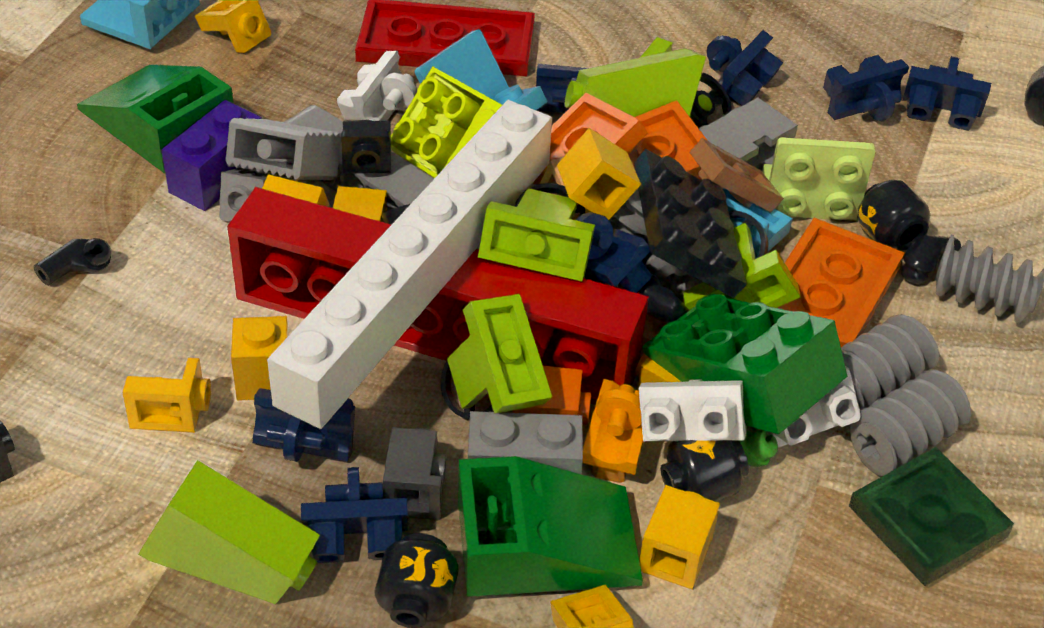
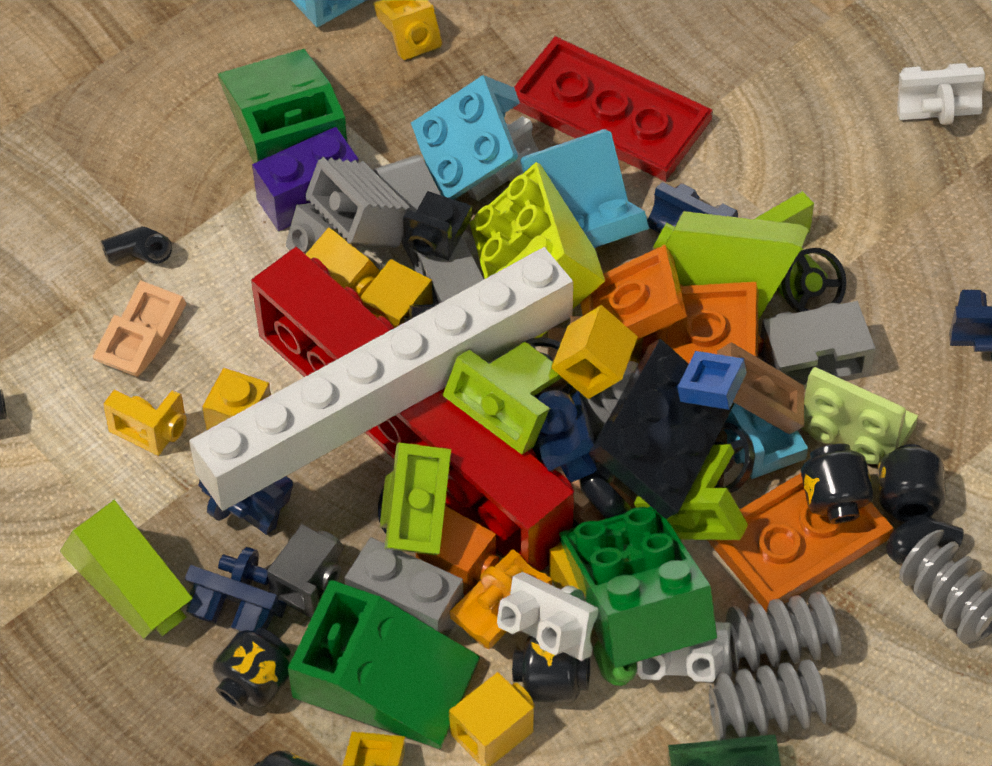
camera: 30 degrees right, 10 degrees up
dark blue hips [706,30,783,106] -> none
none -> light nougat slope [93,280,187,377]
none -> medium azure bracket [411,75,520,200]
none -> blue plate [677,351,747,410]
none -> black head [801,444,873,524]

